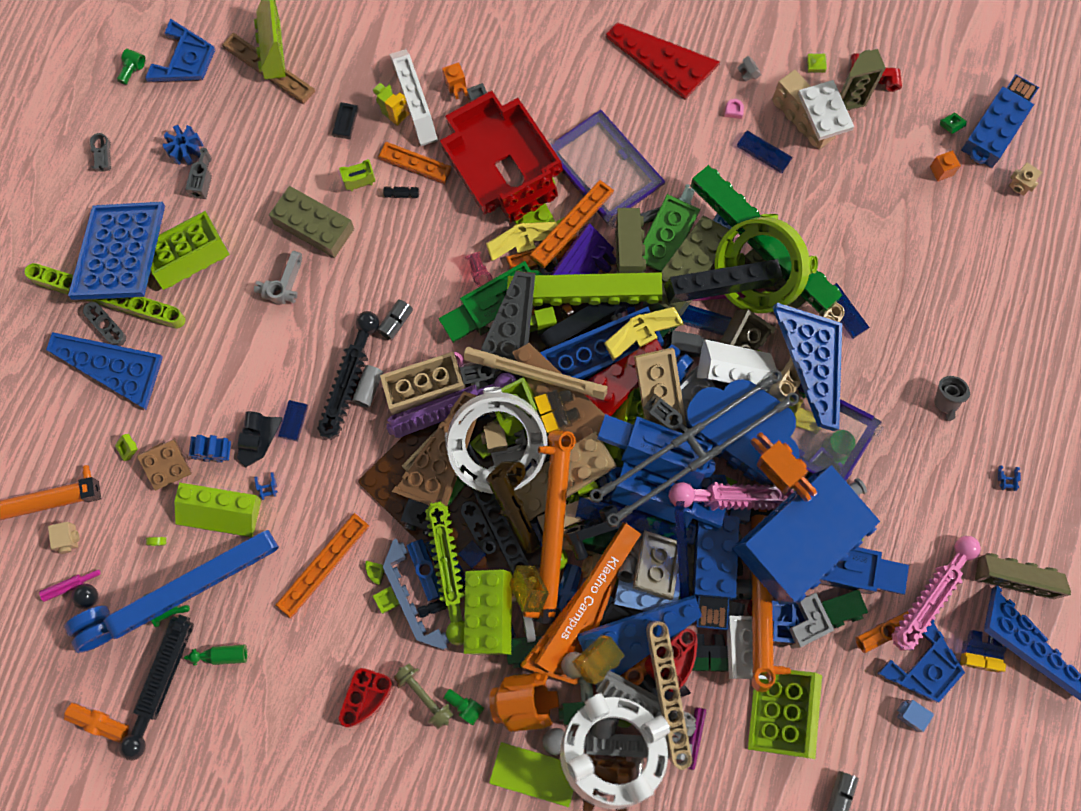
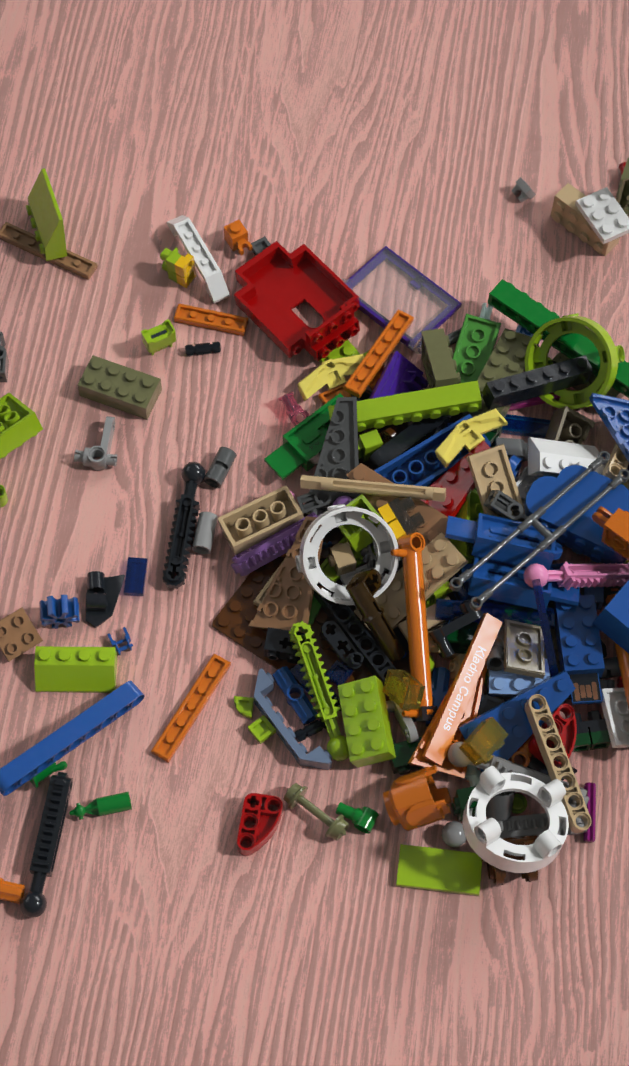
camera: 10 degrees left, 10 degrees down
lime tile [146,537,167,546] -> none
black tile [332,102,359,140] -> none
red wing [606,22,720,100] -> none
bright pink tile [724,99,744,119] -> none
clear blue tile [737,130,793,173] -> none
lime tile [807,54,827,73] -> none

